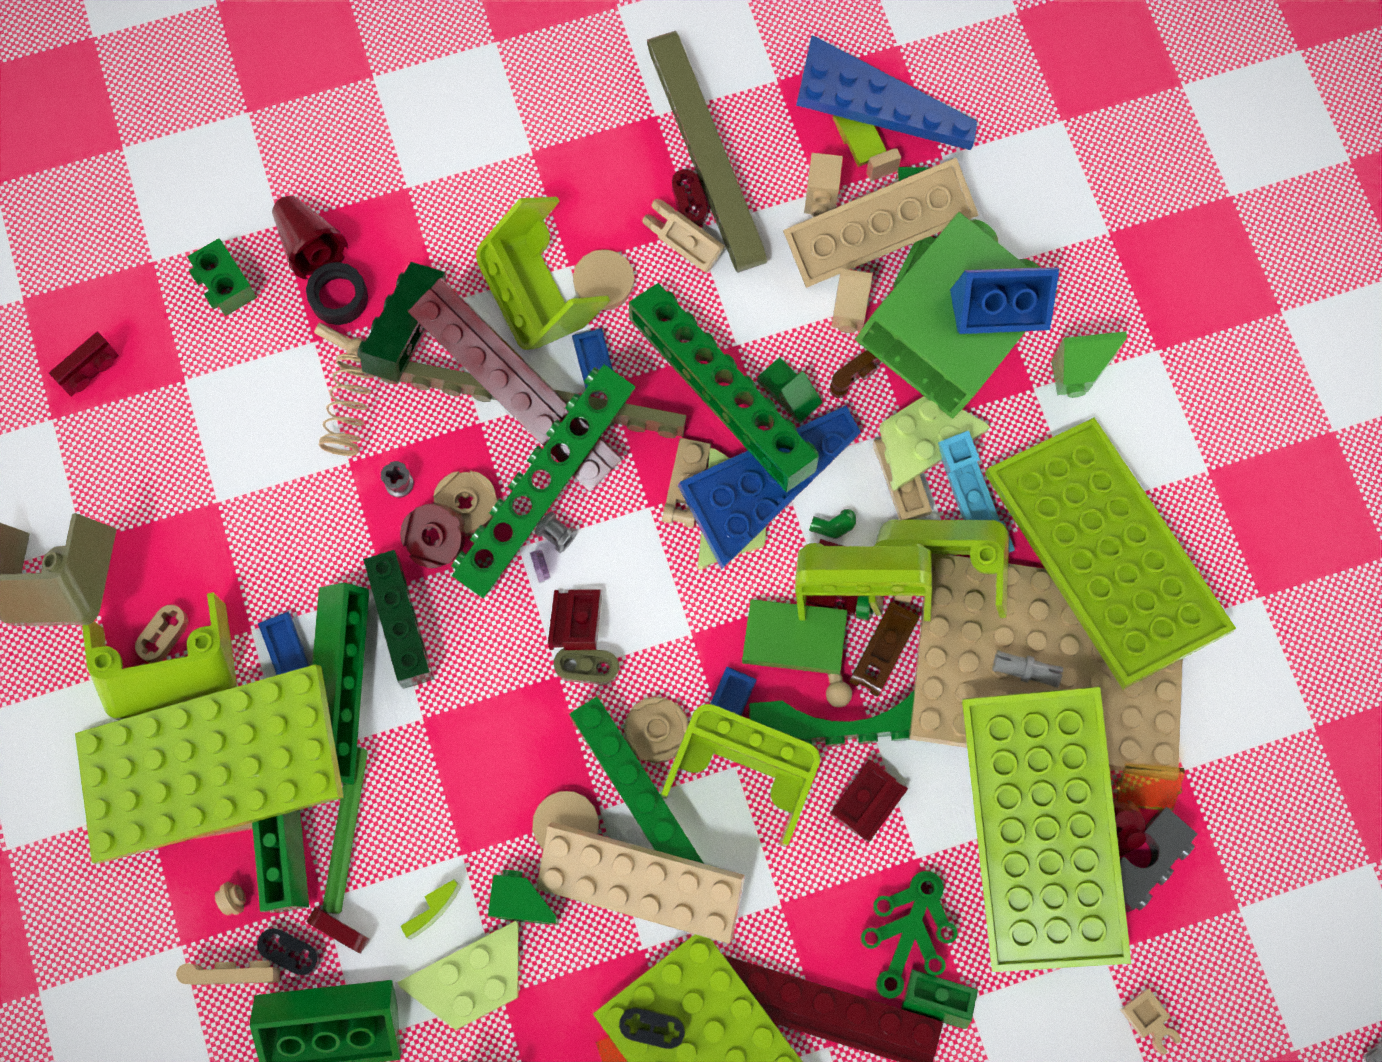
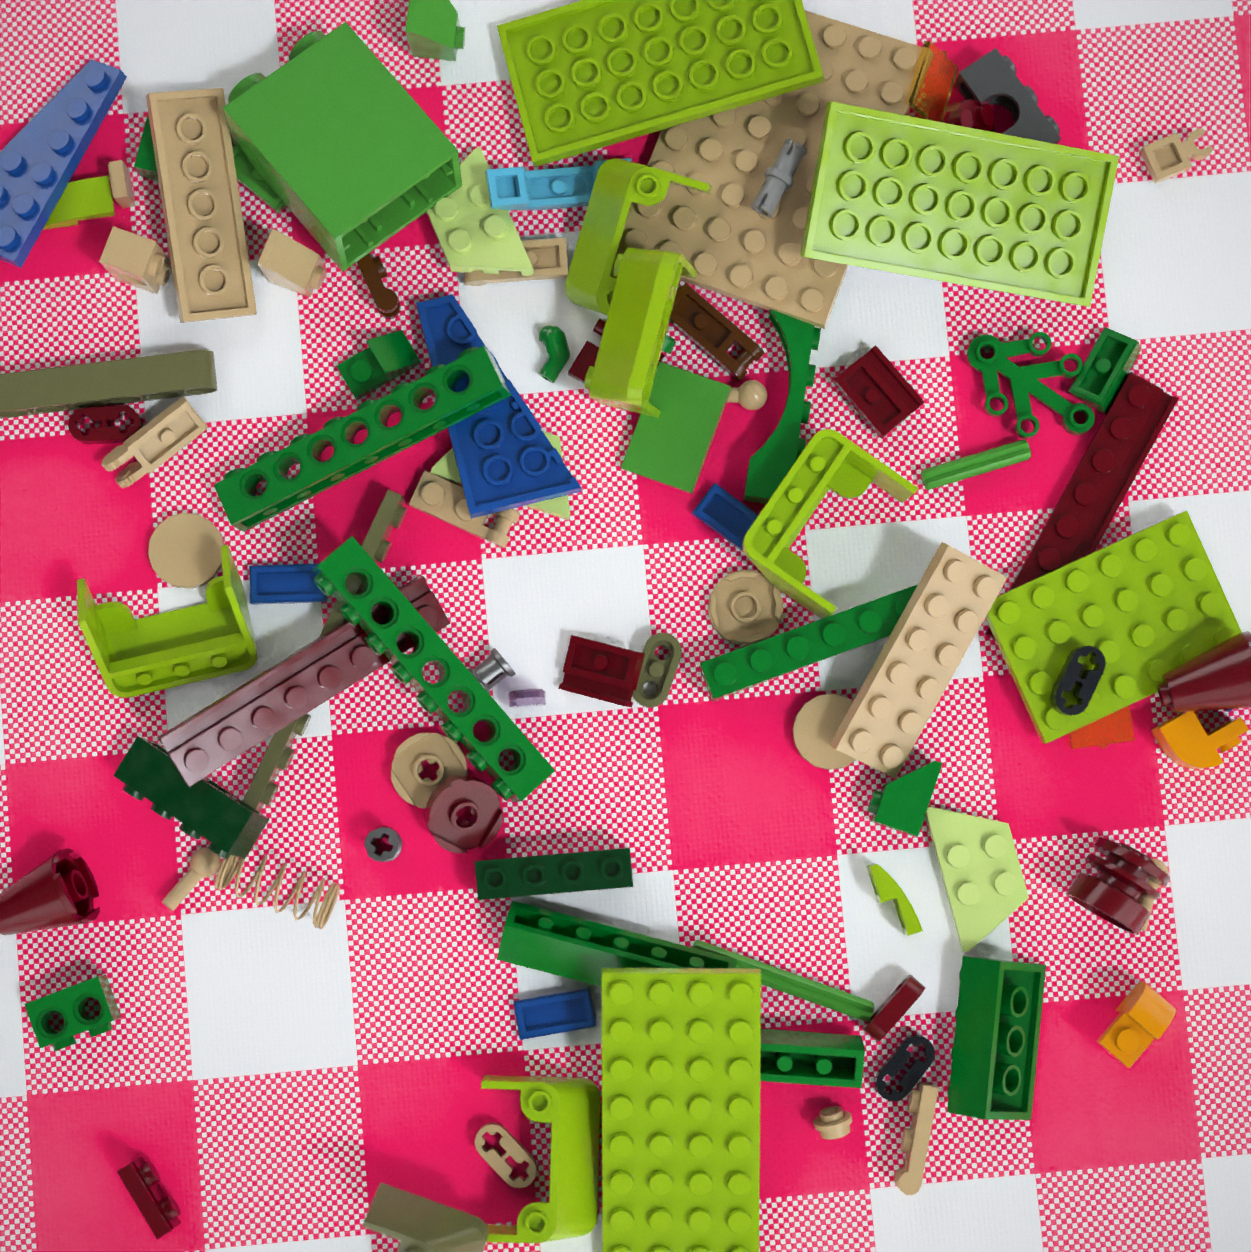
camera: 75 degrees left, 10 degrees up
black tyre [306,262,368,325] -> none
blue slope [950,267,1059,334] -> none
none -> bright green axle [921,439,1031,490]

